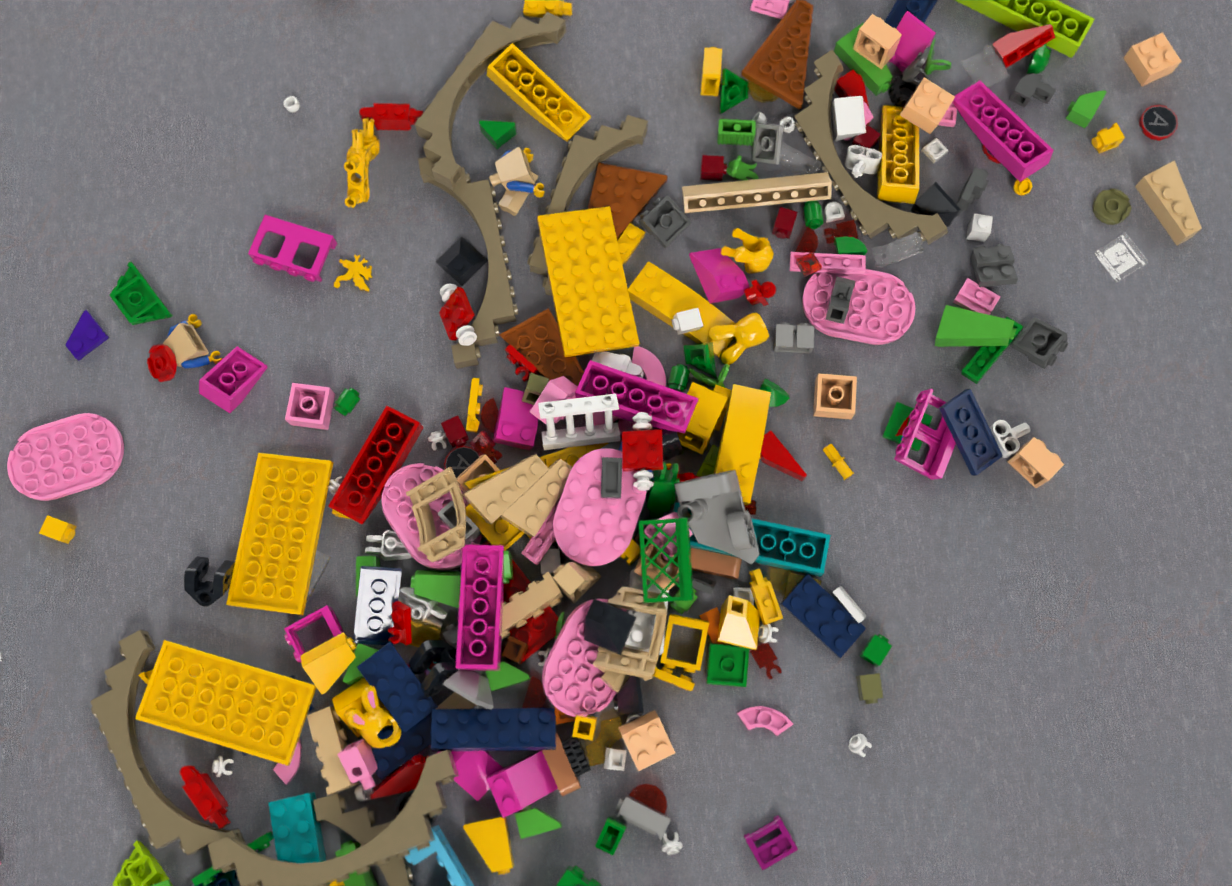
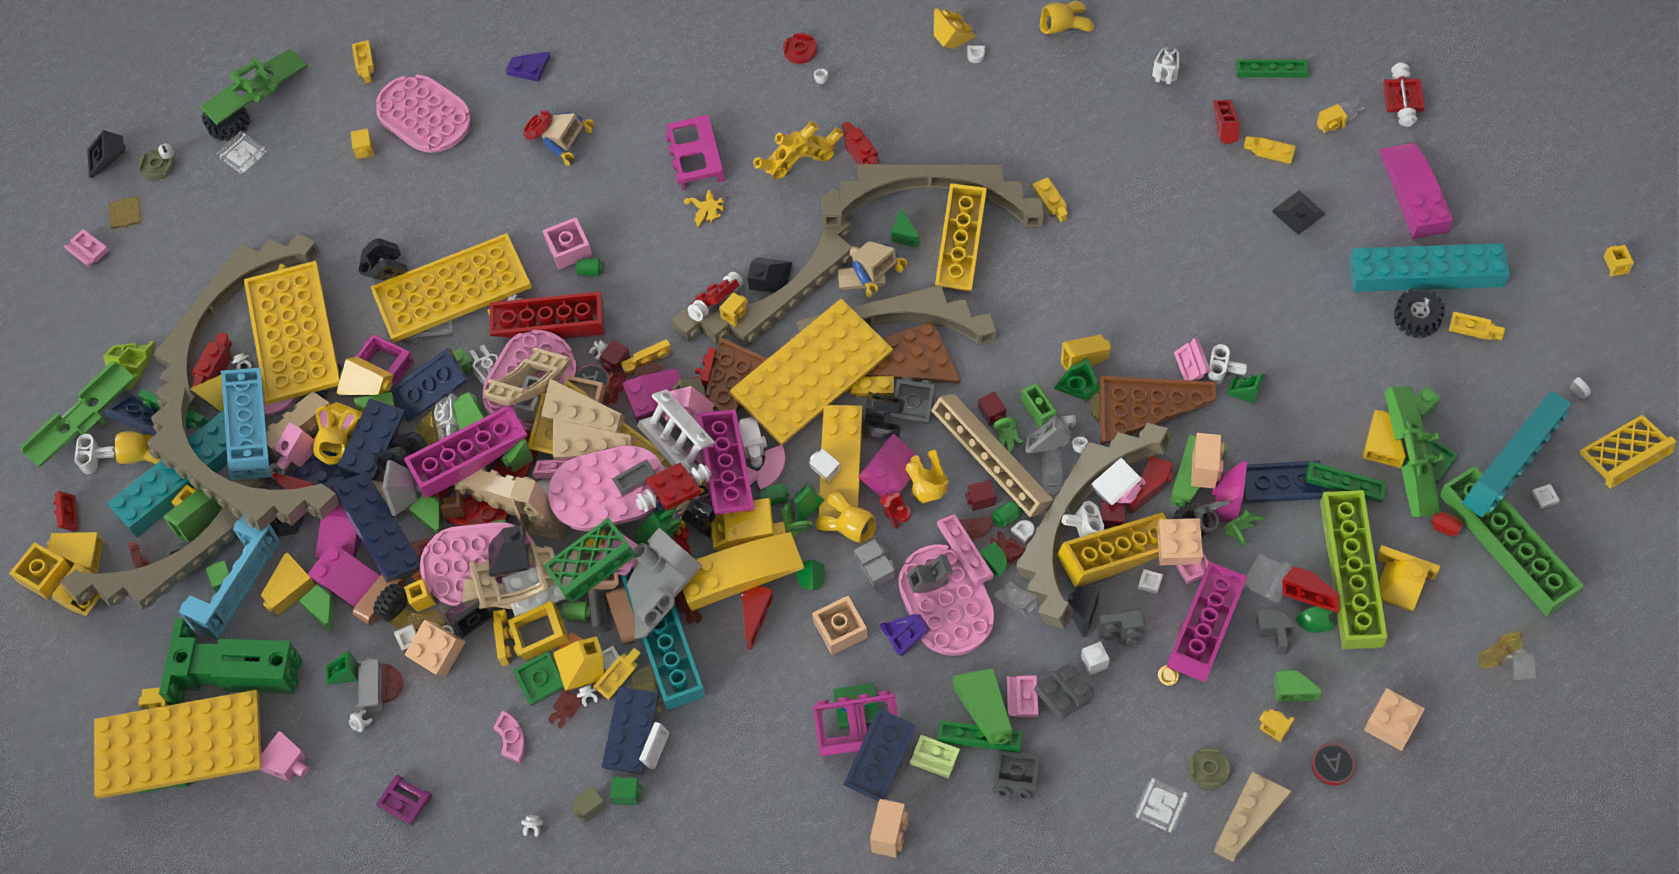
camera: 60 degrees right, 15 degrees down
green wing [109,261,173,325] -> none
dark pink slope [199,346,267,413] -> none
red plate [388,601,412,645] -> none
clear red tile [796,252,822,277] -> none
yellow axle [823,444,854,480] -> none
white beam [989,420,1030,458] -> none
none -> yellow slope [190,375,224,412]
none -> medium azure plate [221,368,270,481]
none -> yellow brick [719,292,748,327]
none -> red tile [783,33,817,64]
none -> black piece [862,391,905,439]
none -> dark purple wing [879,614,931,656]
none -> yellowish green plate [910,735,960,778]

